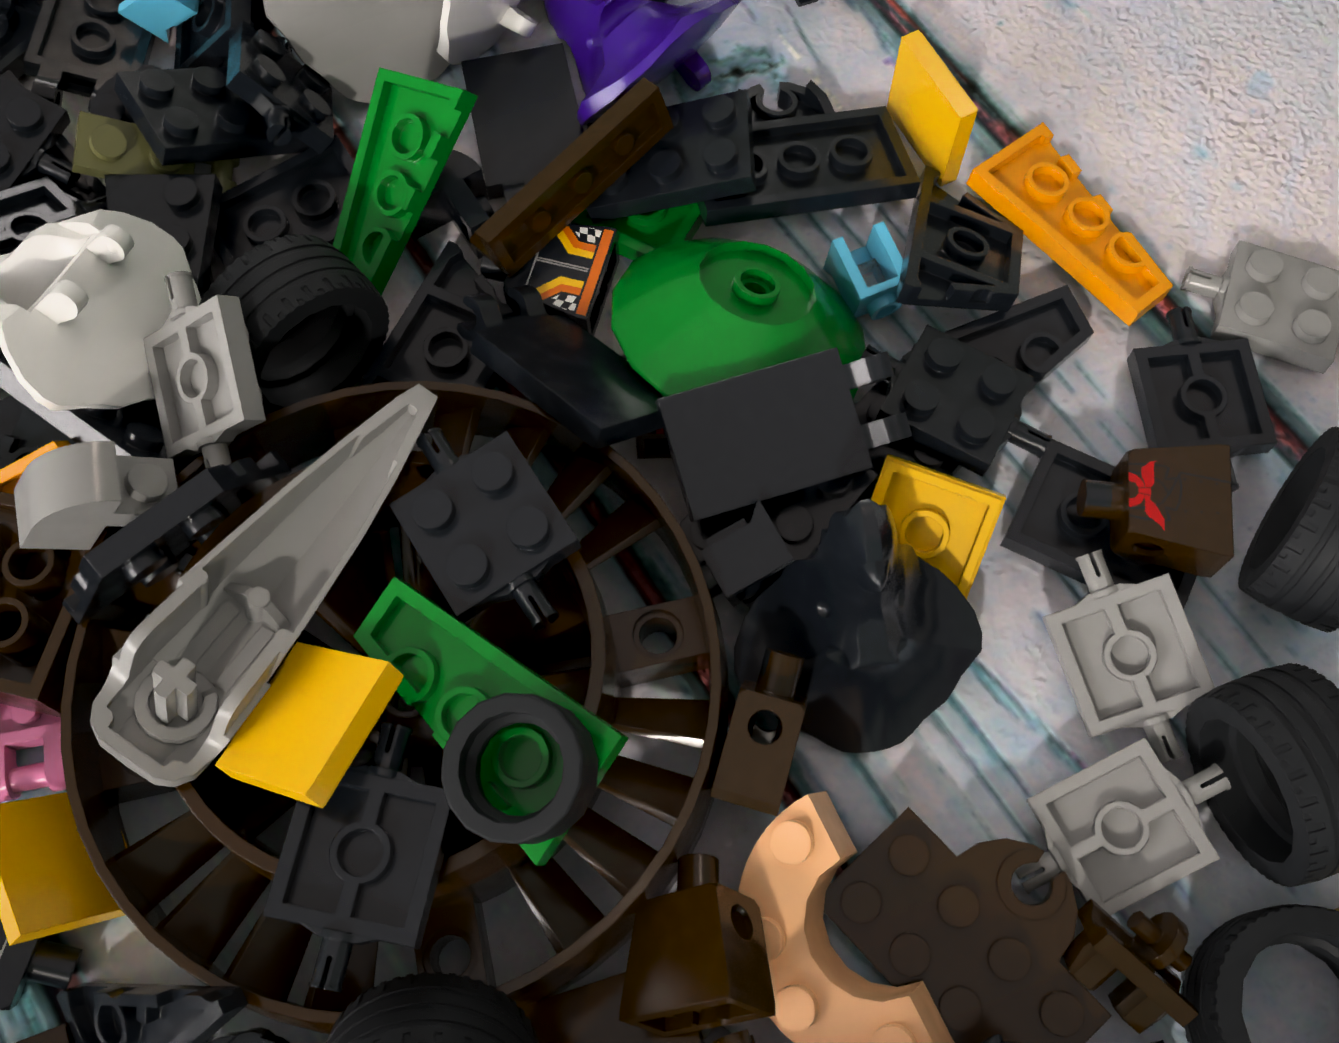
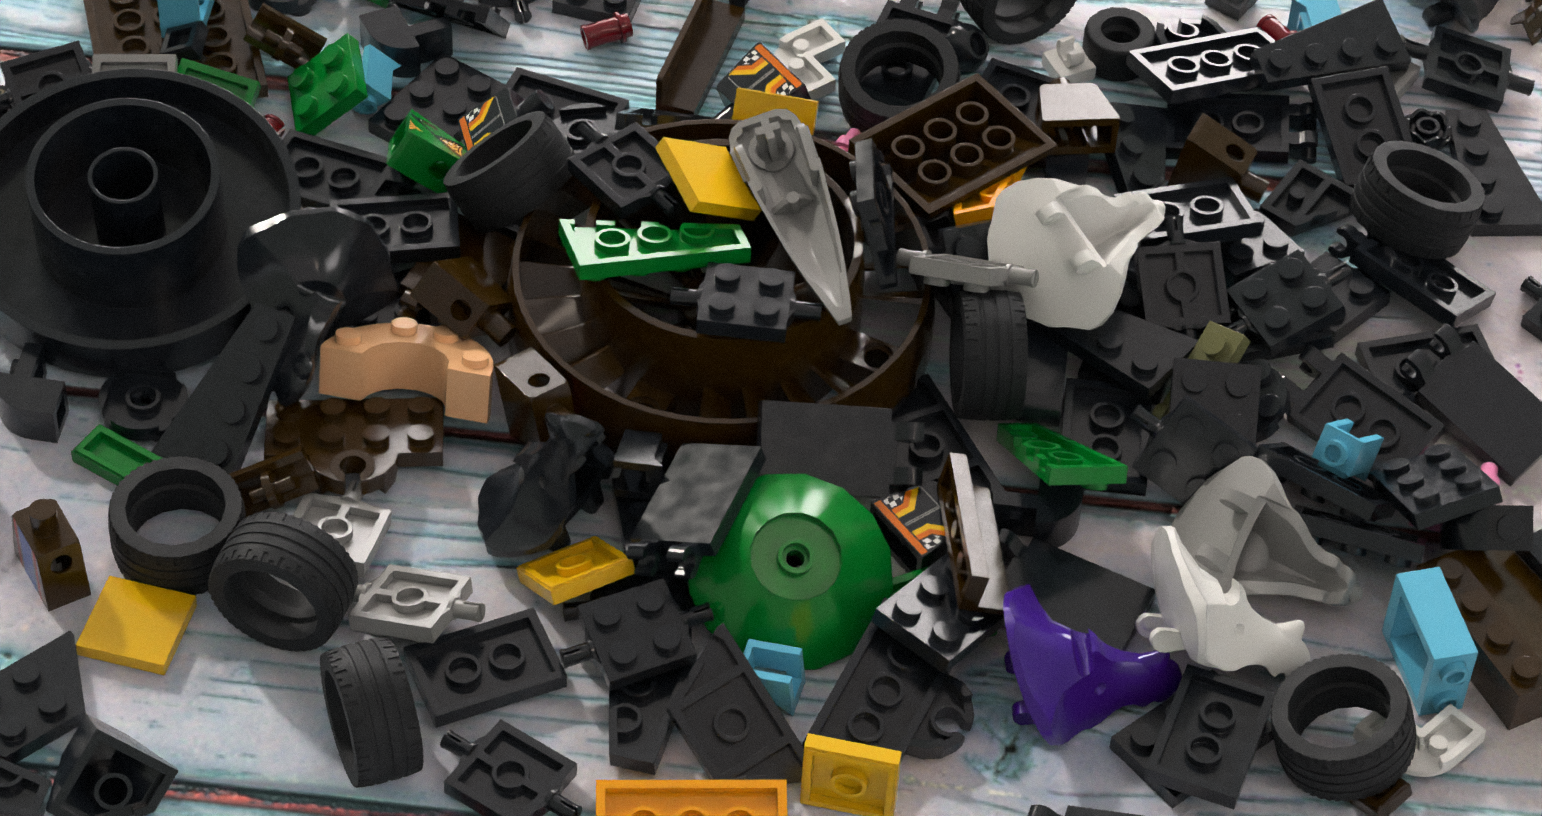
camera: 125 degrees right, 20 degrees down
light grey brick [14,441,178,550] -> none
black tyre [441,693,599,844] -> none
dark brown torso [1077,444,1234,578] -> none

